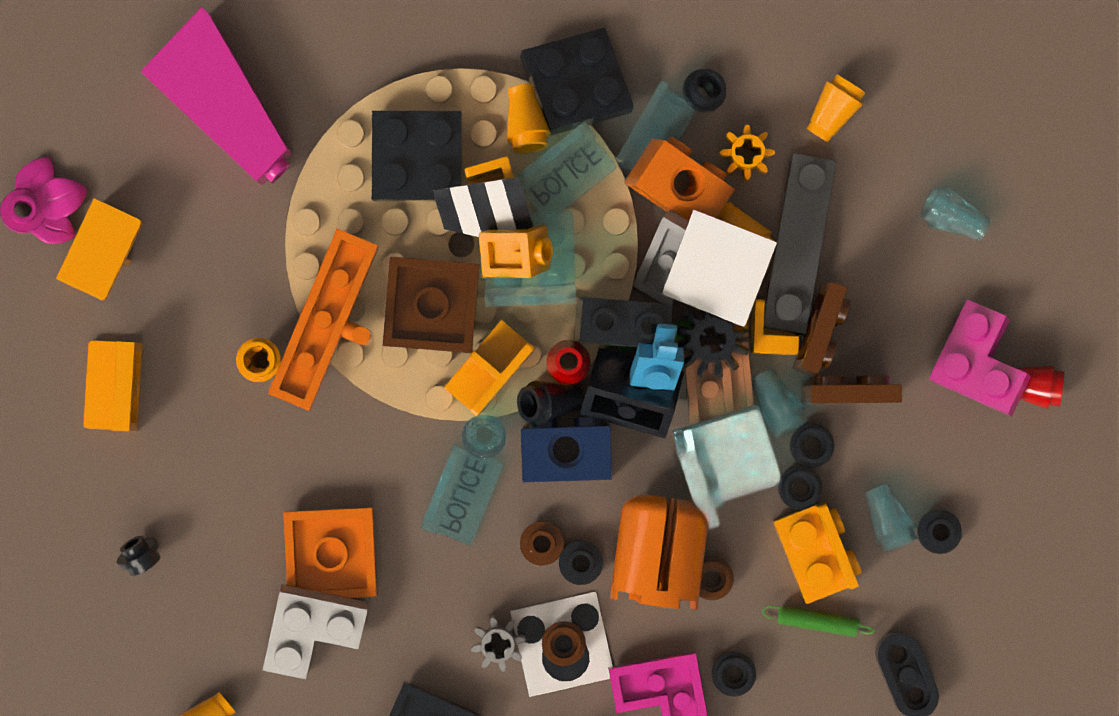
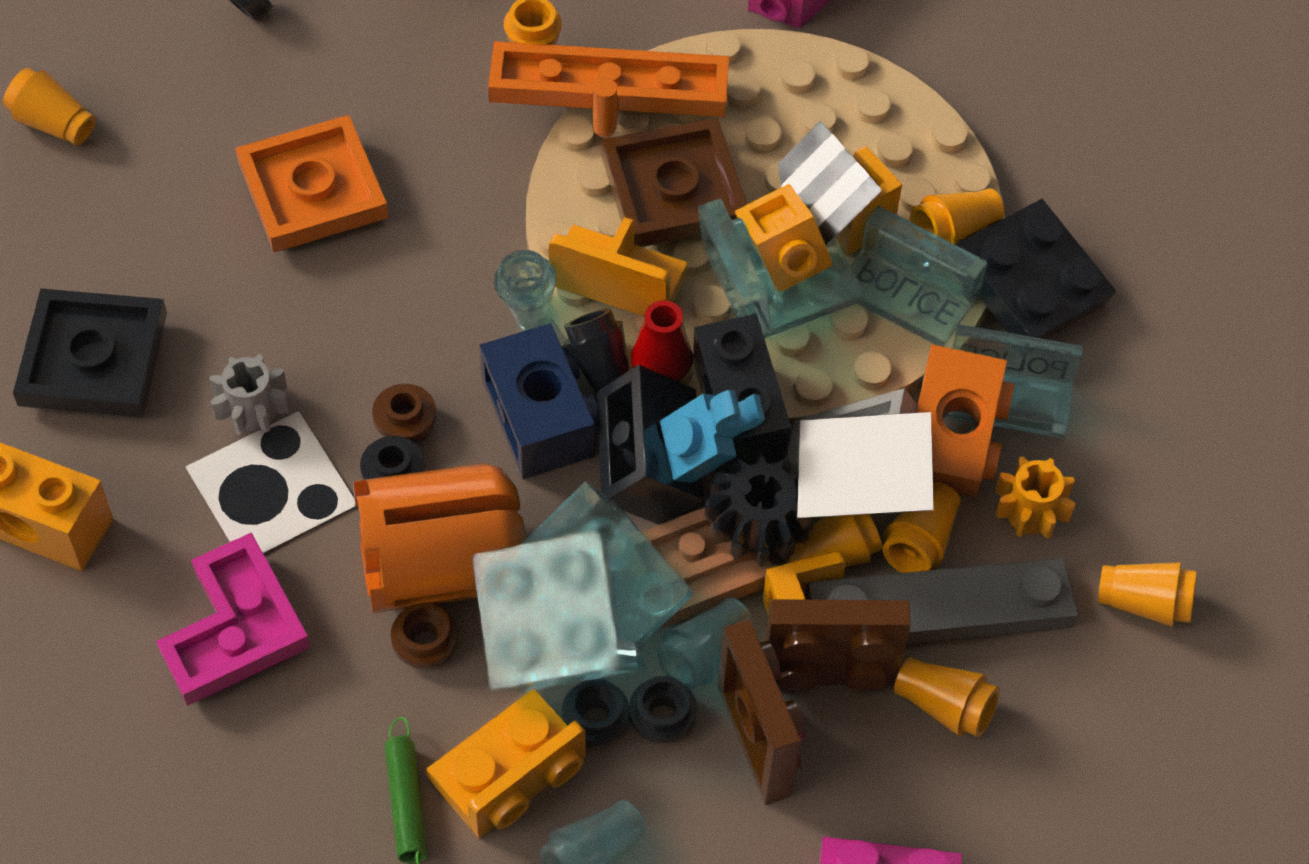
camera: 65 degrees right, 30 degrees down
plate [262,584,369,679] -> none
black plate [371,111,462,202] -> none
clear light blue panel [420,444,504,546] -> none
reddish brown plate [542,621,586,666] -> none
black plate [682,69,726,113] -> none
black plate [711,652,756,697] -> none
clear light blue cone [921,187,990,241] -> none
none -> clear light blue bracket [472,530,646,692]
none -> light orange cone [894,657,1000,737]

